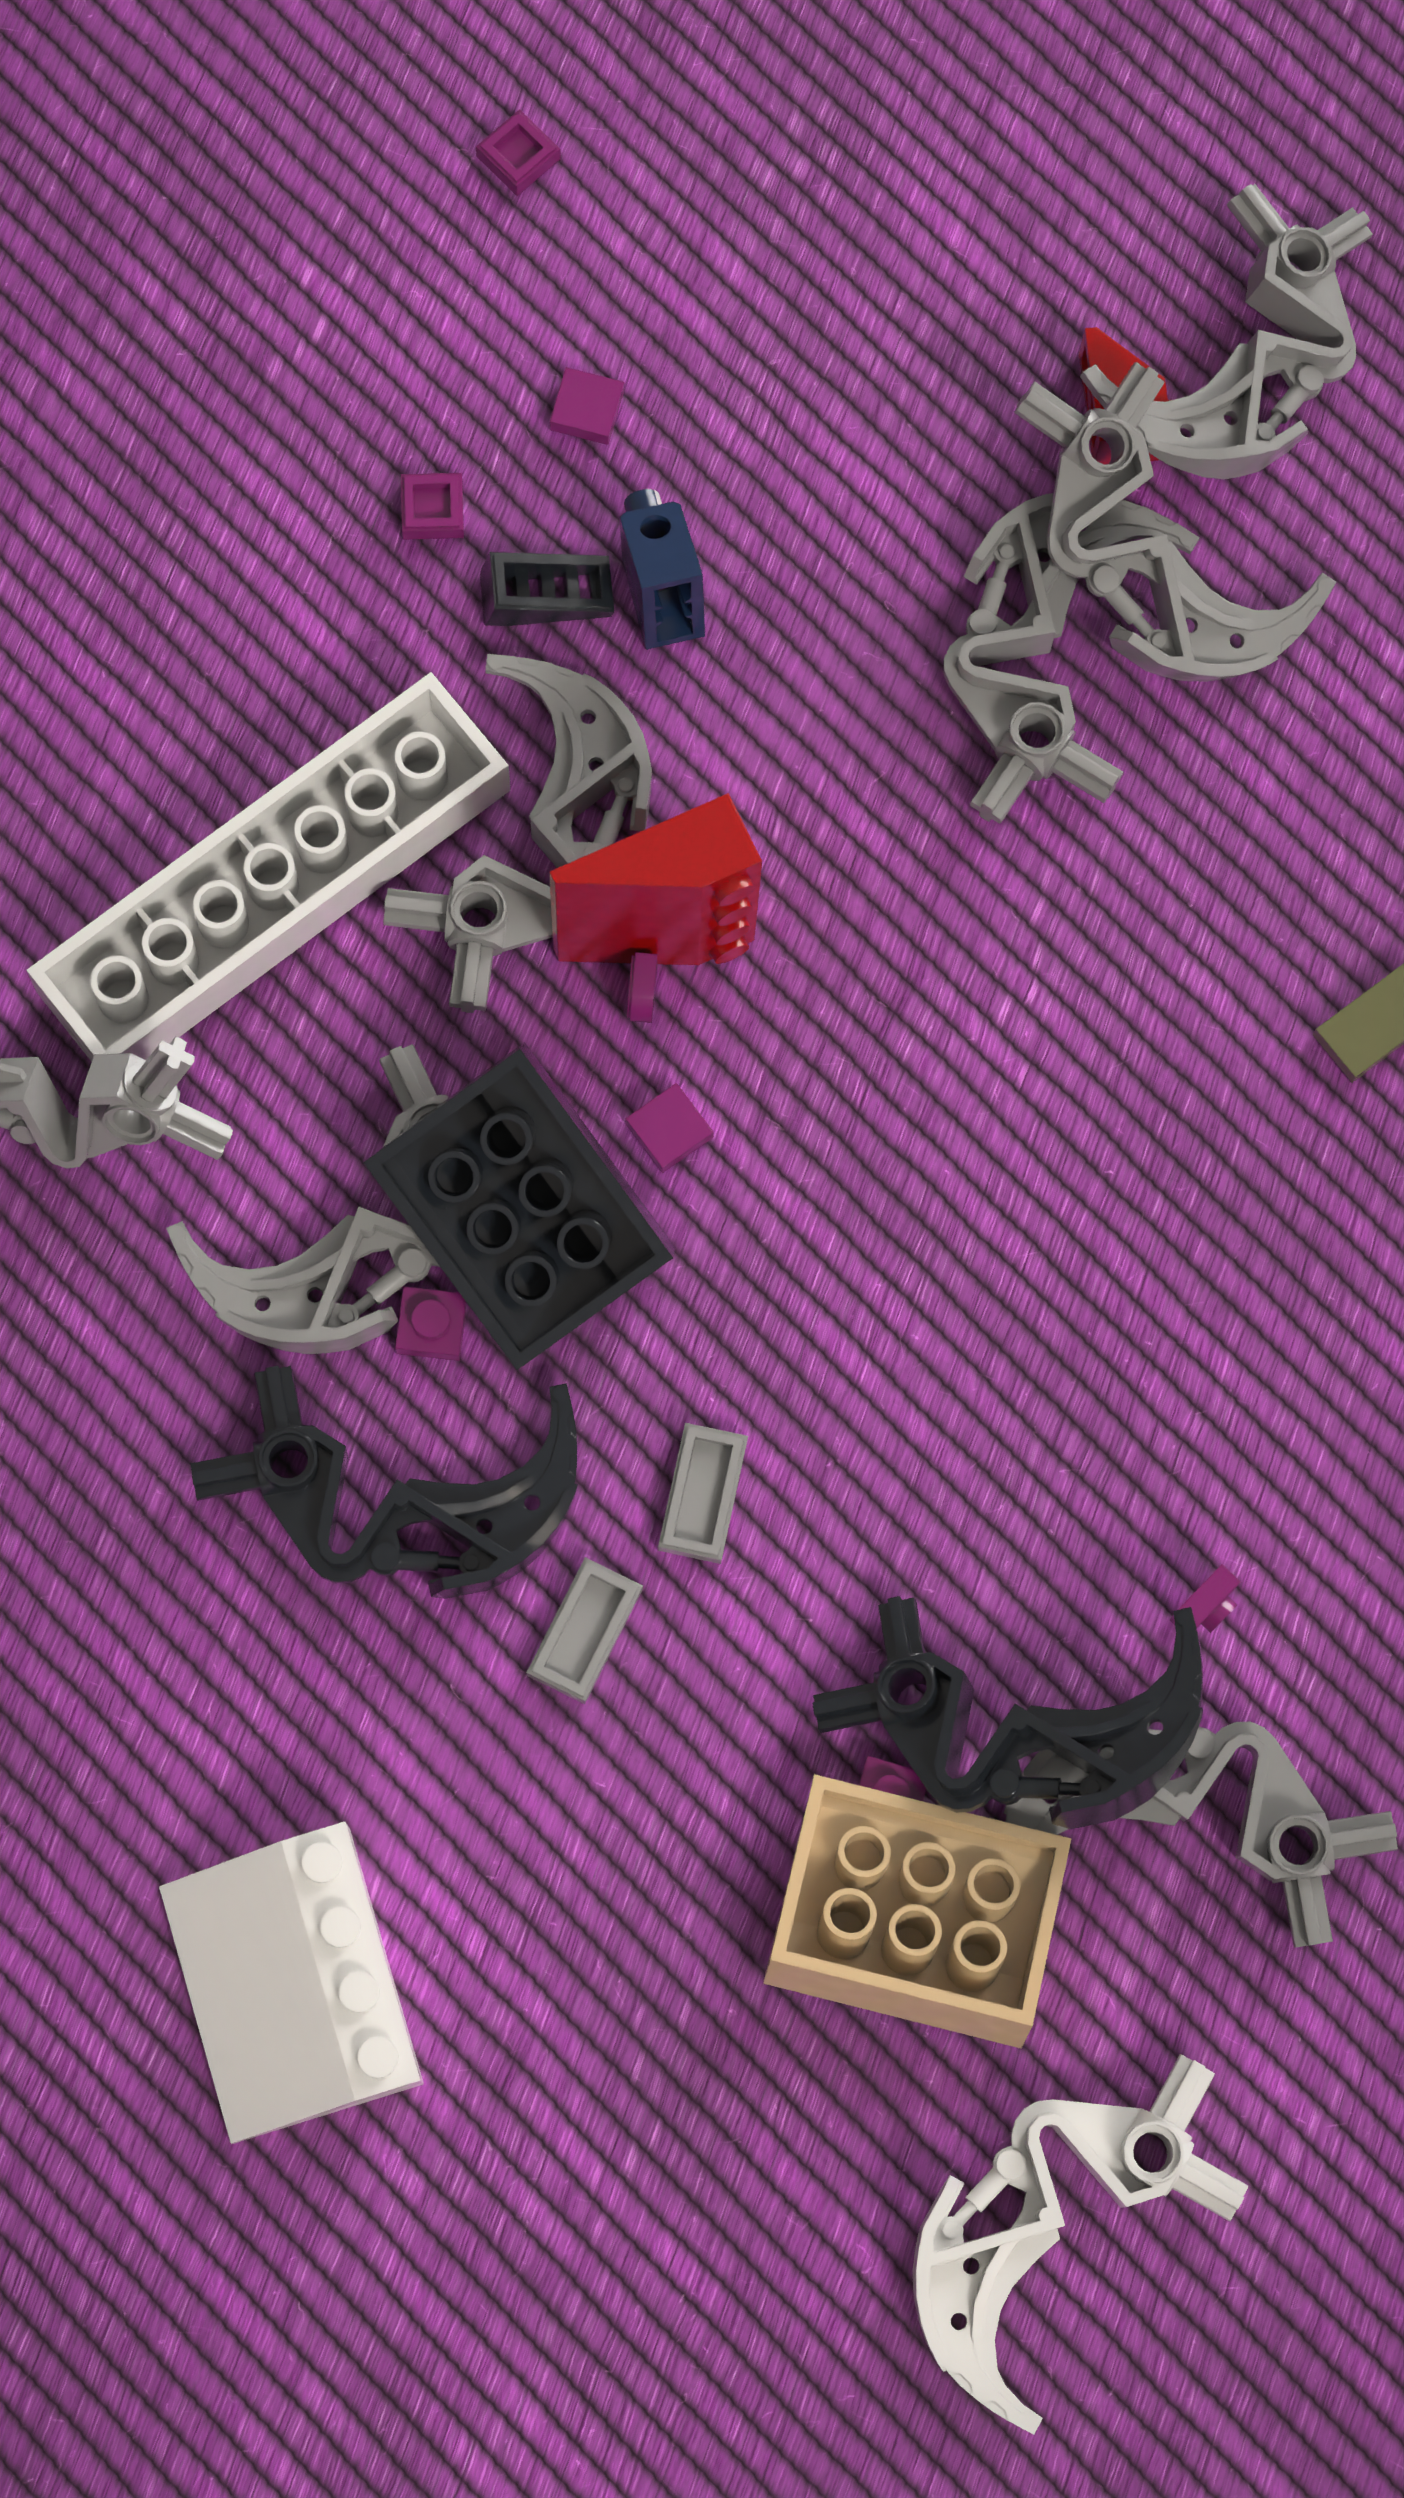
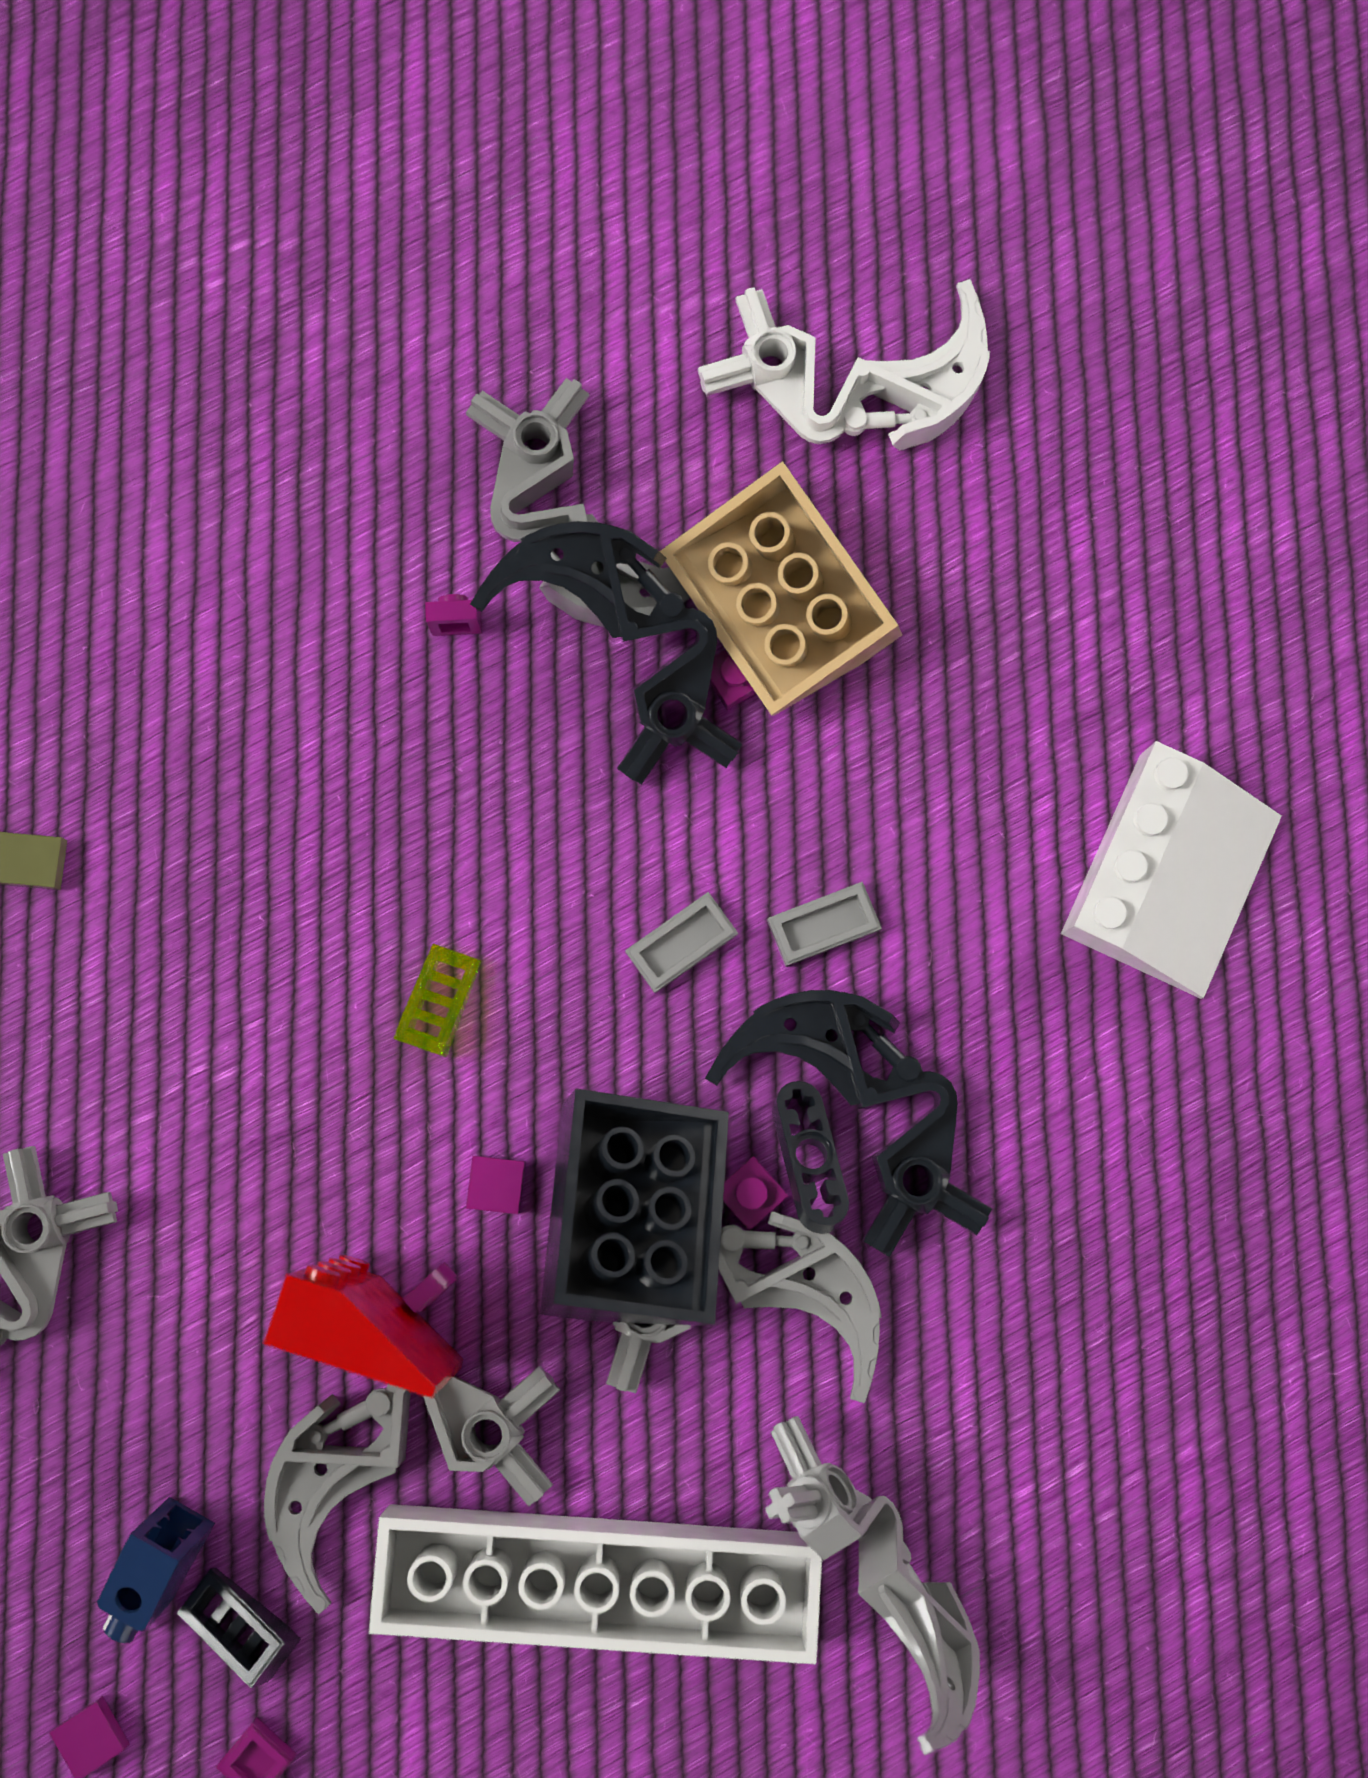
camera: 135 degrees left, 5 degrees up
none -> clear neon green slope [393,944,482,1058]
none -> black beam [772,1081,849,1234]

